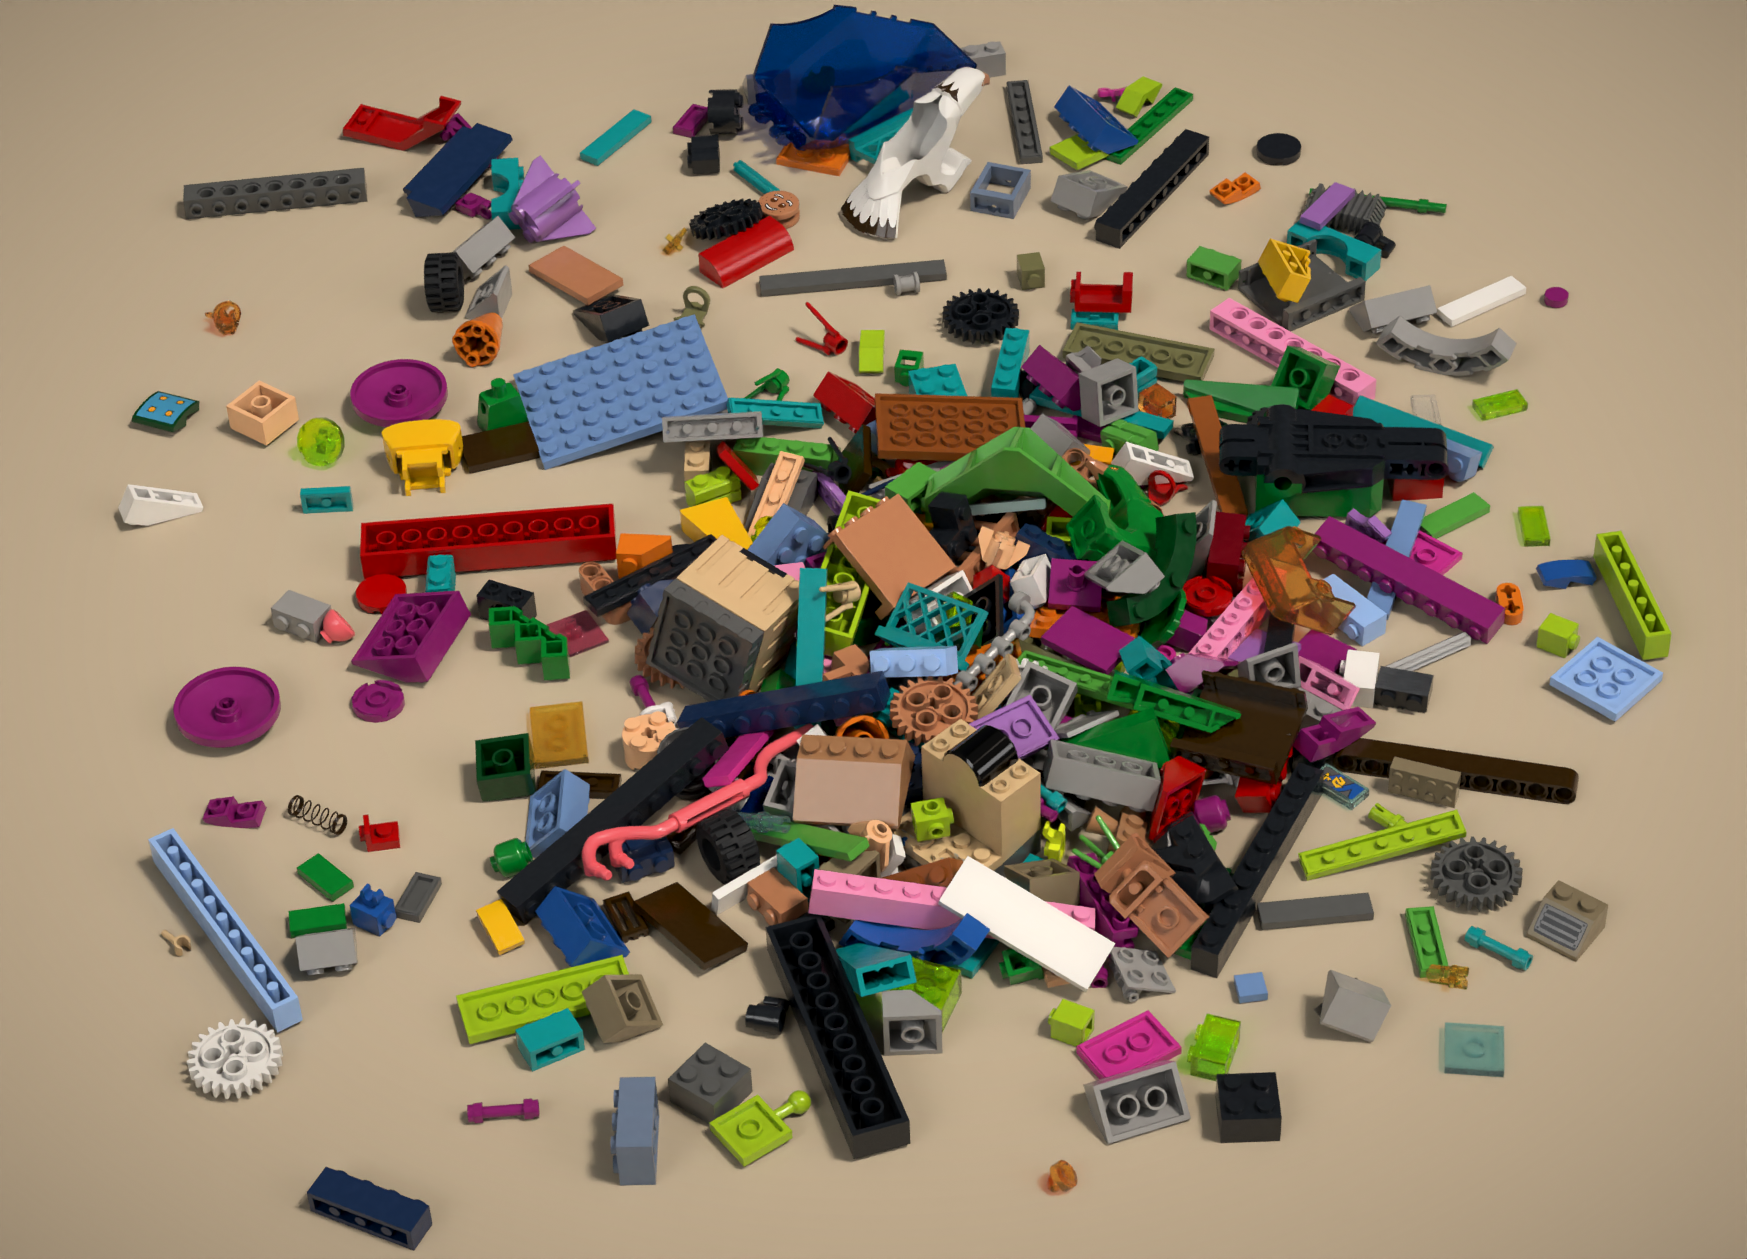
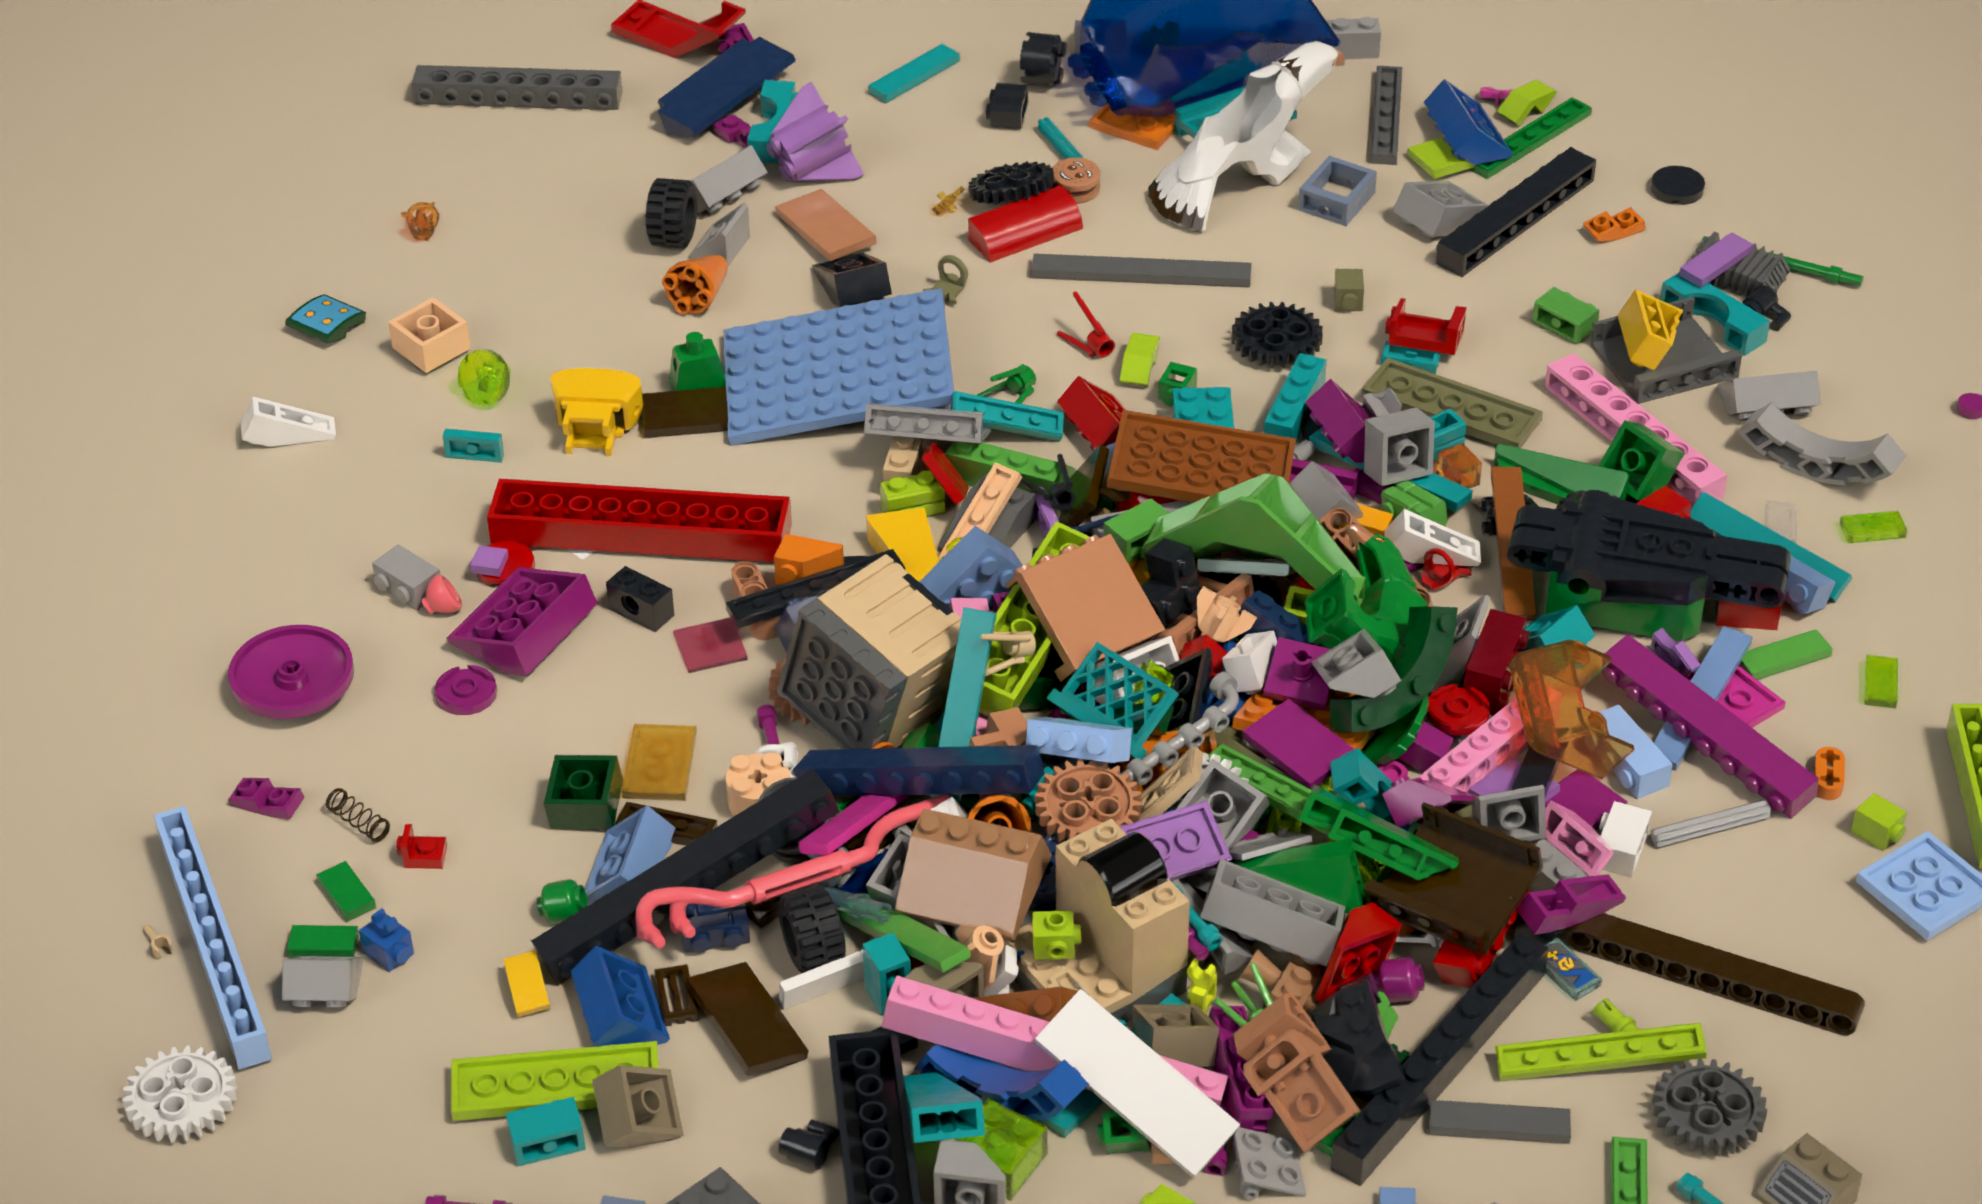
camera: 10 degrees right, 0 degrees up
magenta dish [350,359,448,427] -> none
dark grey tile [395,872,442,923] -> none
teal brick [425,555,456,592] -> none
green brick [489,606,570,680] -> none
magenta tile [673,104,708,138] -> none
nougat brick [746,867,808,926] -> none
light grey bush [893,271,920,296] -> none
black brick [1374,666,1434,713] -> none
dark tan piece [1388,757,1461,808] -> none
white tile [1437,276,1527,327] -> none
blue slope [1536,559,1597,589] -> none
none -> medium lavender tile [470,545,509,577]

